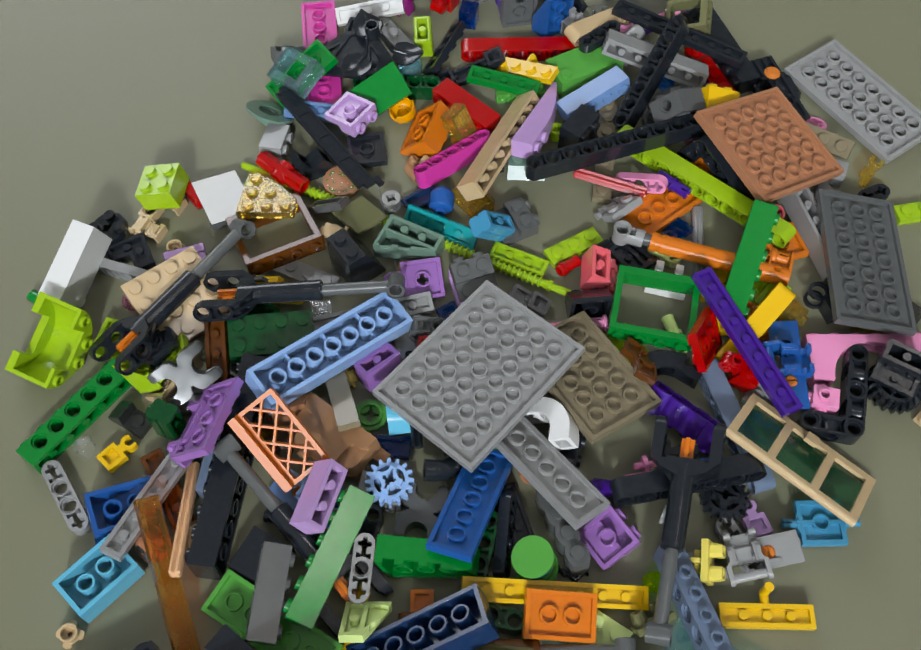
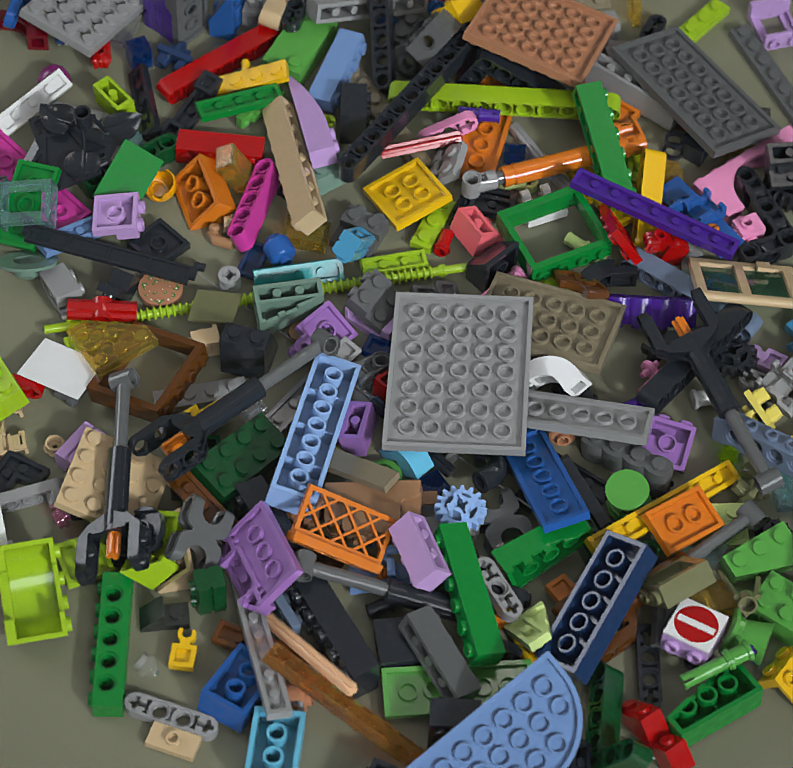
camera: 40 degrees left, 5 degrees down
flat silver tile [307,196,350,215] -> none
none -> tan plate [145,721,202,763]
none -> dark blue hips [155,41,193,72]
none -> yellow plate [363,157,453,232]

